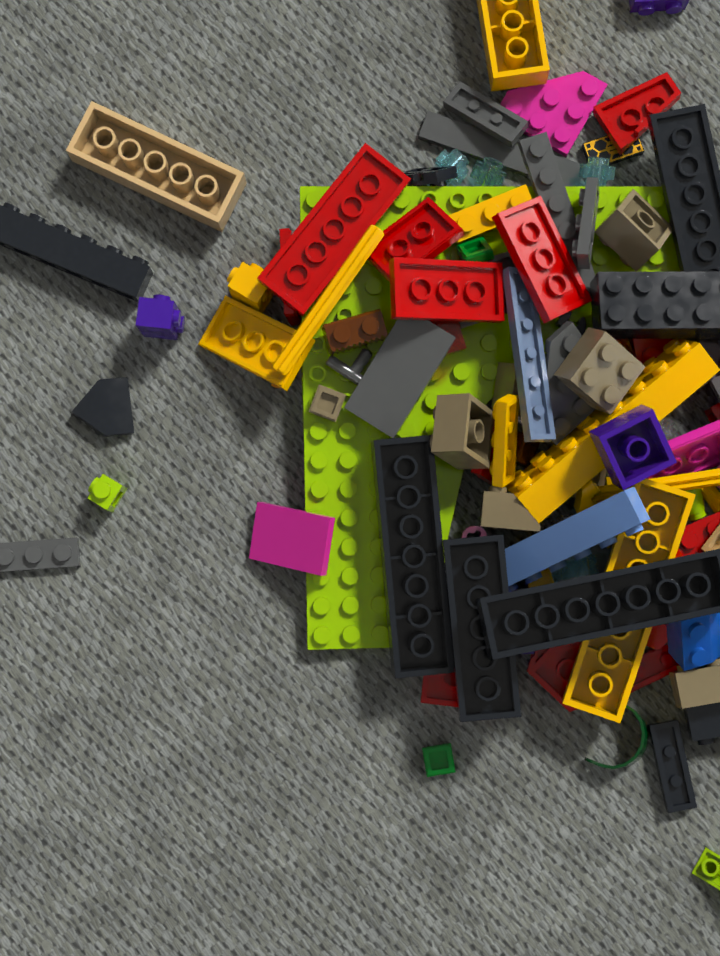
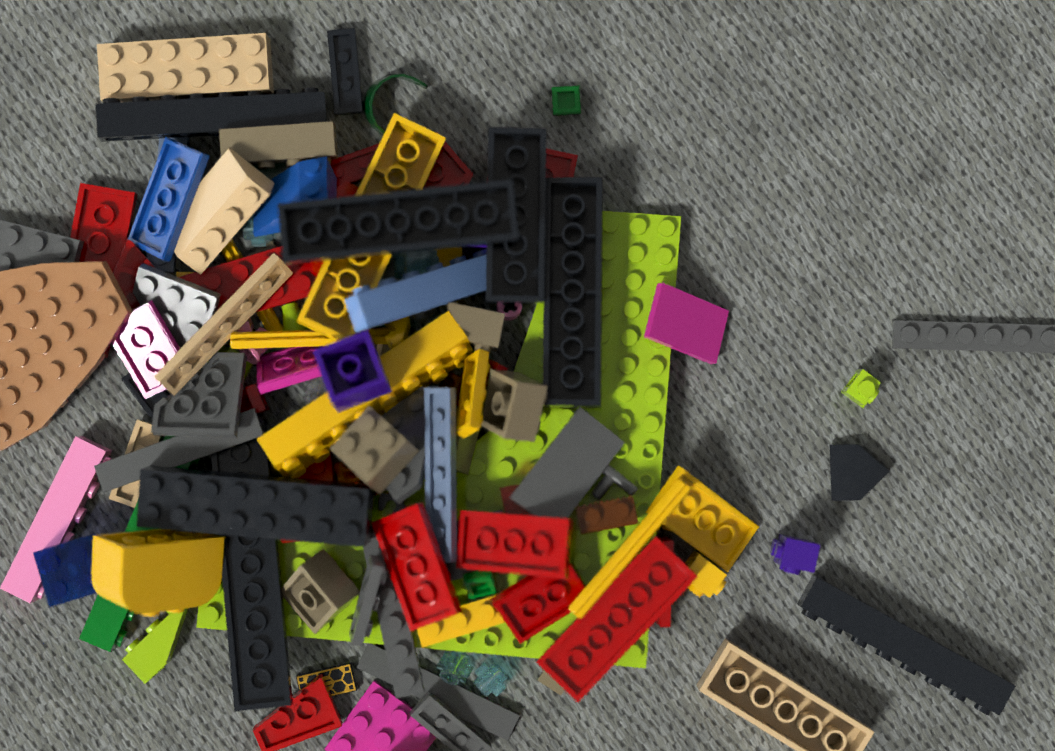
camera: 170 degrees left, 5 degrees up
dark tan tile [308,384,346,423] -> none
black wing [403,166,458,186] -> none
clear light blue gear [579,156,616,186] -> none

